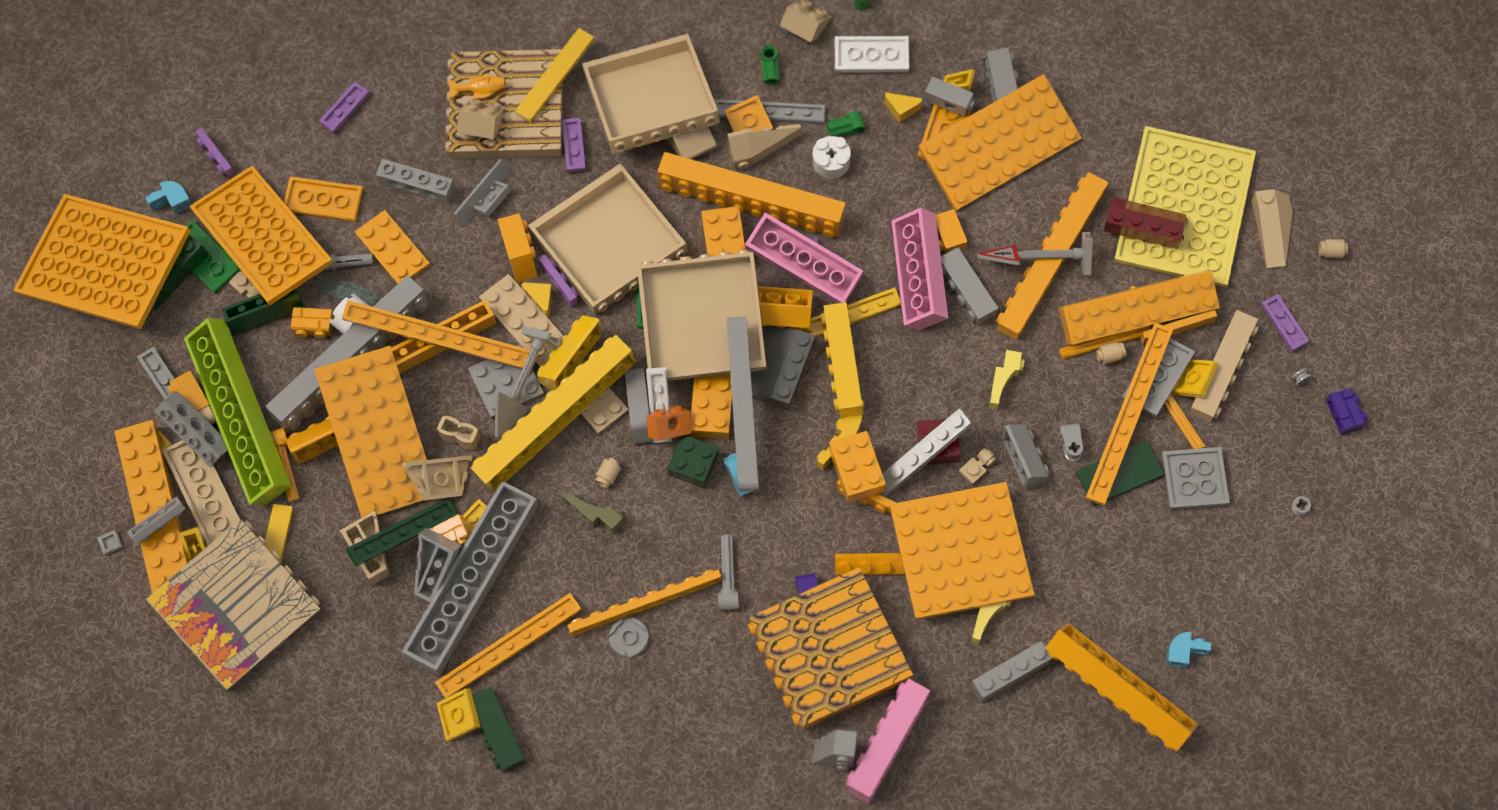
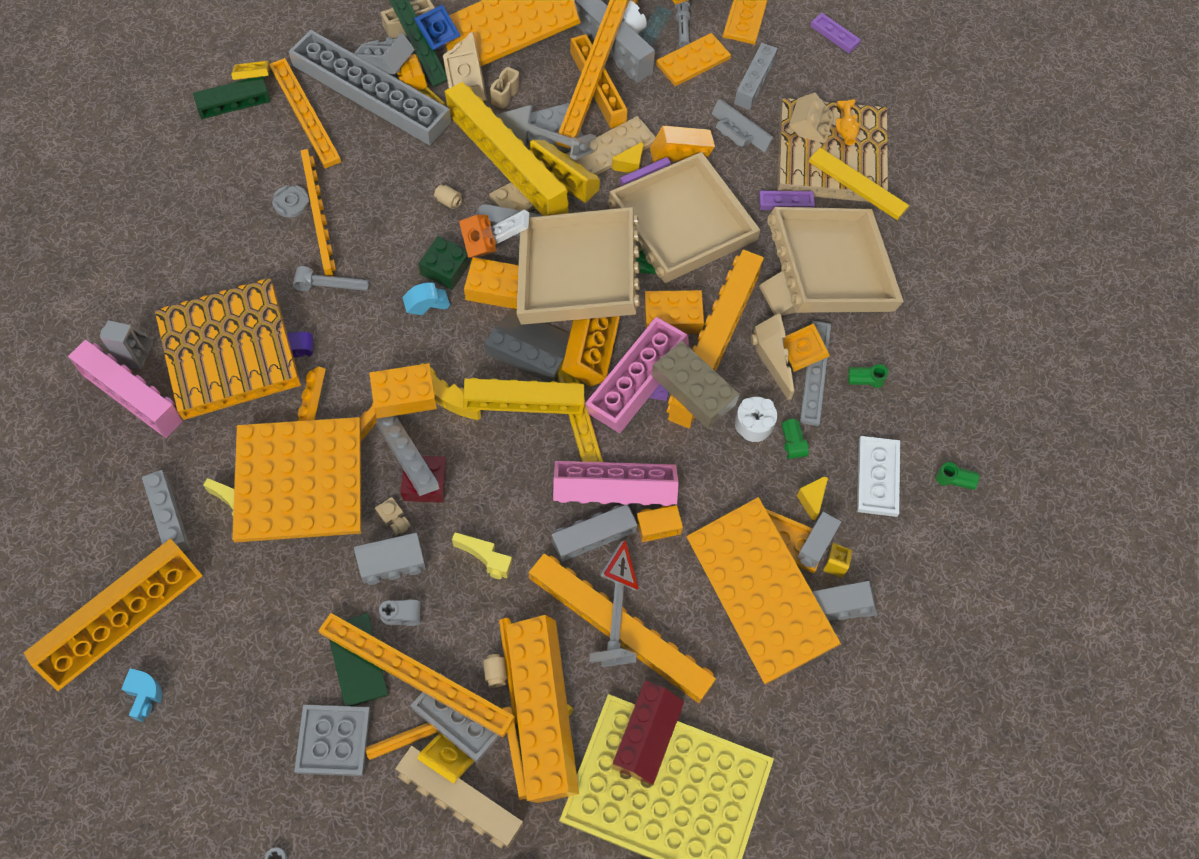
camera: 90 degrees right, 5 degrees down
olive slope [563,492,624,534] -> none
light grey beam [727,316,759,491] -> none
tan slope [780,0,832,42] -> none
none -> blue slope [414,4,460,51]
none -> dark tan brick [651,341,739,429]

